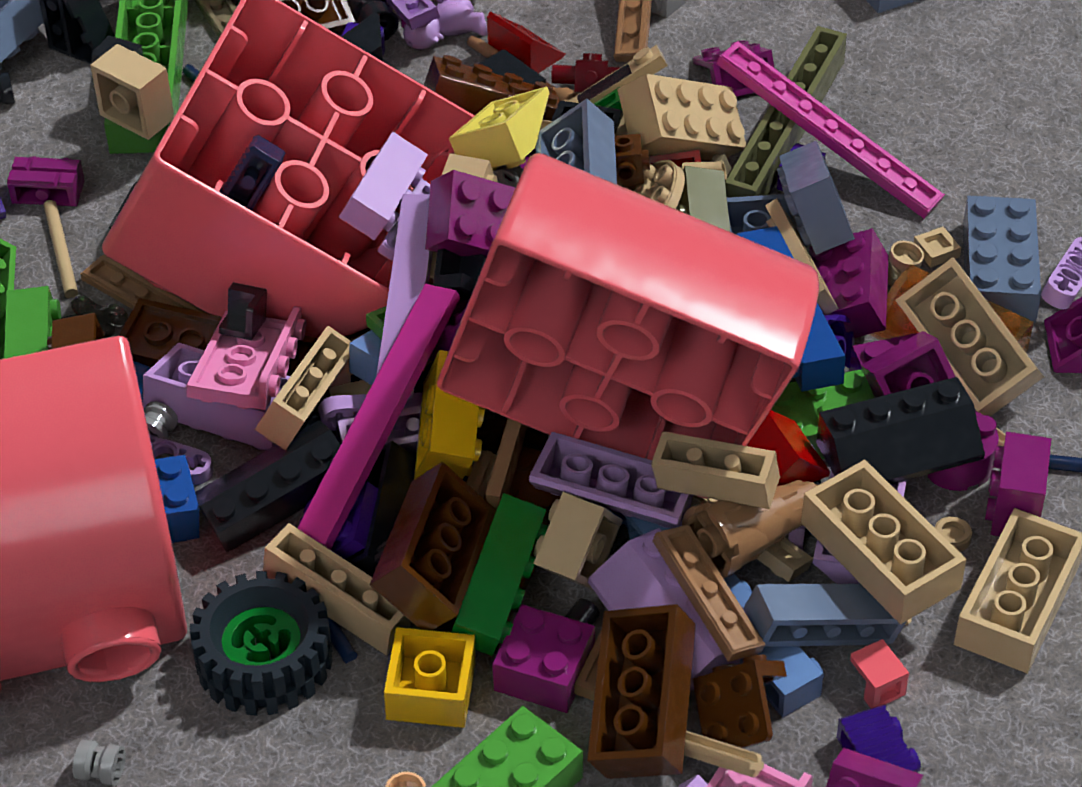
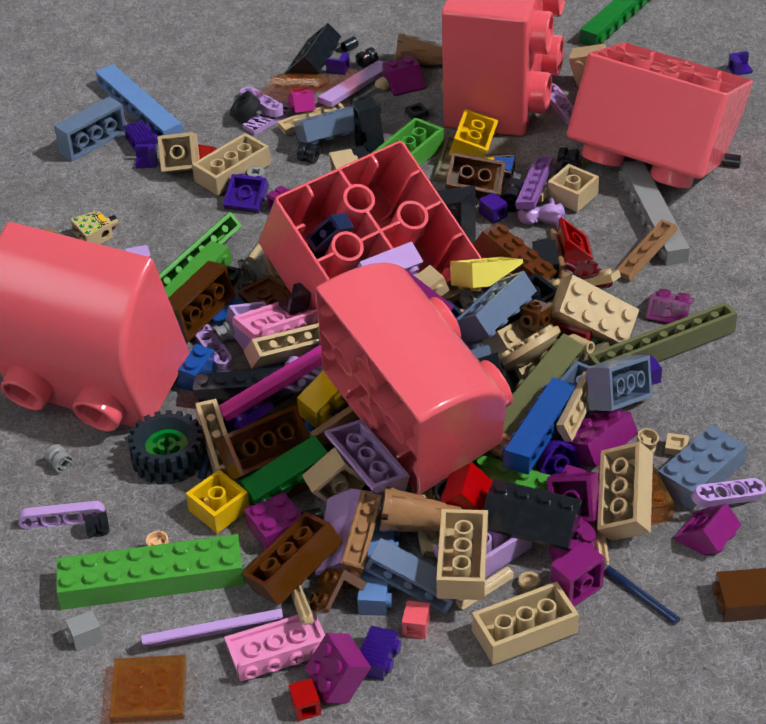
camera: 40 degrees right, 5 degrees down
tan brick [651,431,780,509] -> none
dark pink tile [716,41,945,219] -> none

